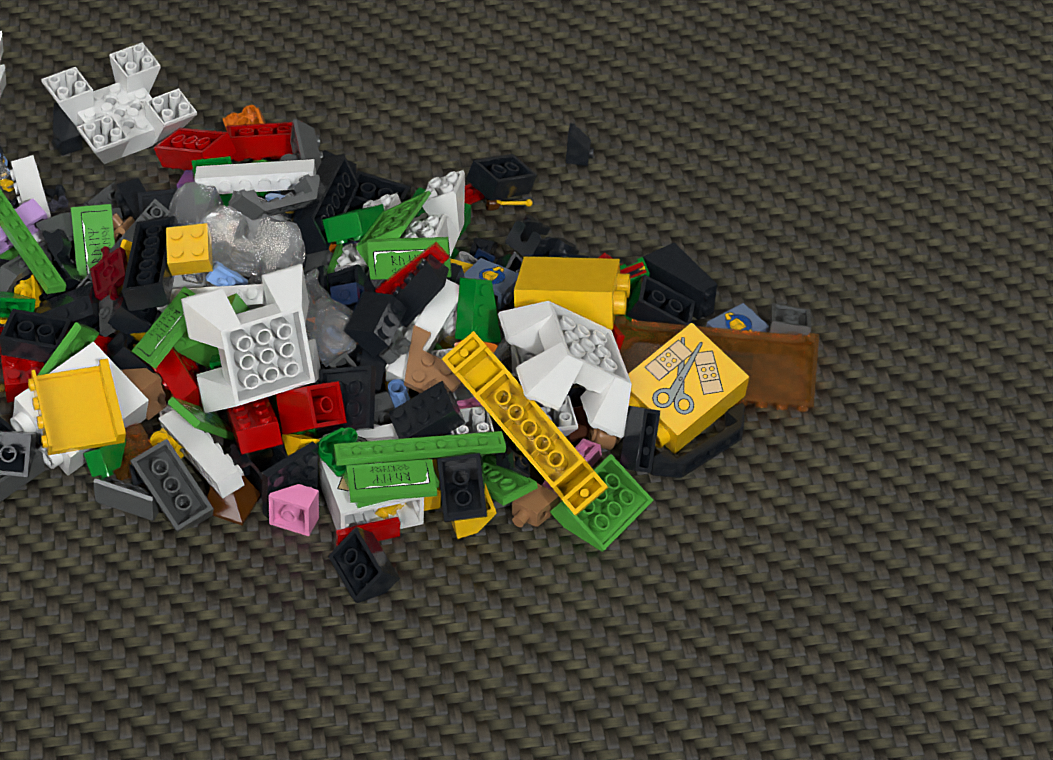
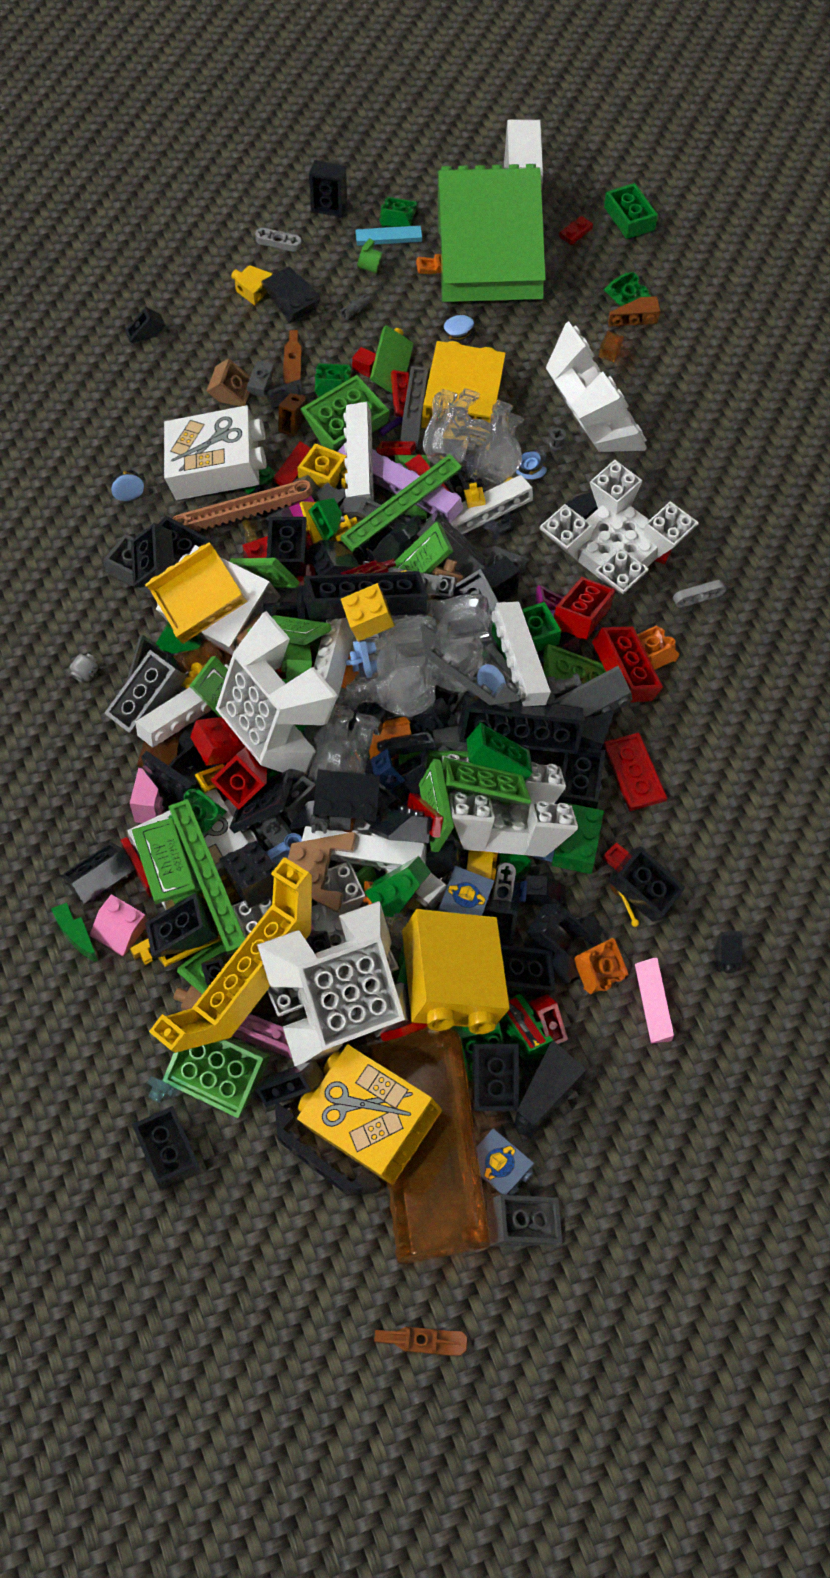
camera: 80 degrees right, 15 degrees up
none -> green slope [51,903,98,962]
none -> light grey head [69,653,99,683]
none -> bright pink slope [90,894,147,957]
none -> yellow tile [130,939,153,965]
none -> black brick [131,1106,201,1191]
none -> clear light blue tile [147,1076,175,1103]
none -> dark orange piece [374,1327,468,1356]
none -> yellow tile [464,483,486,508]
none -> magenta slope [535,585,564,610]
none -> orange slope [574,938,628,994]
none -> red tile [602,733,667,811]
none -> bright pink slope [635,958,674,1044]
none -> light grey beam [673,580,726,608]

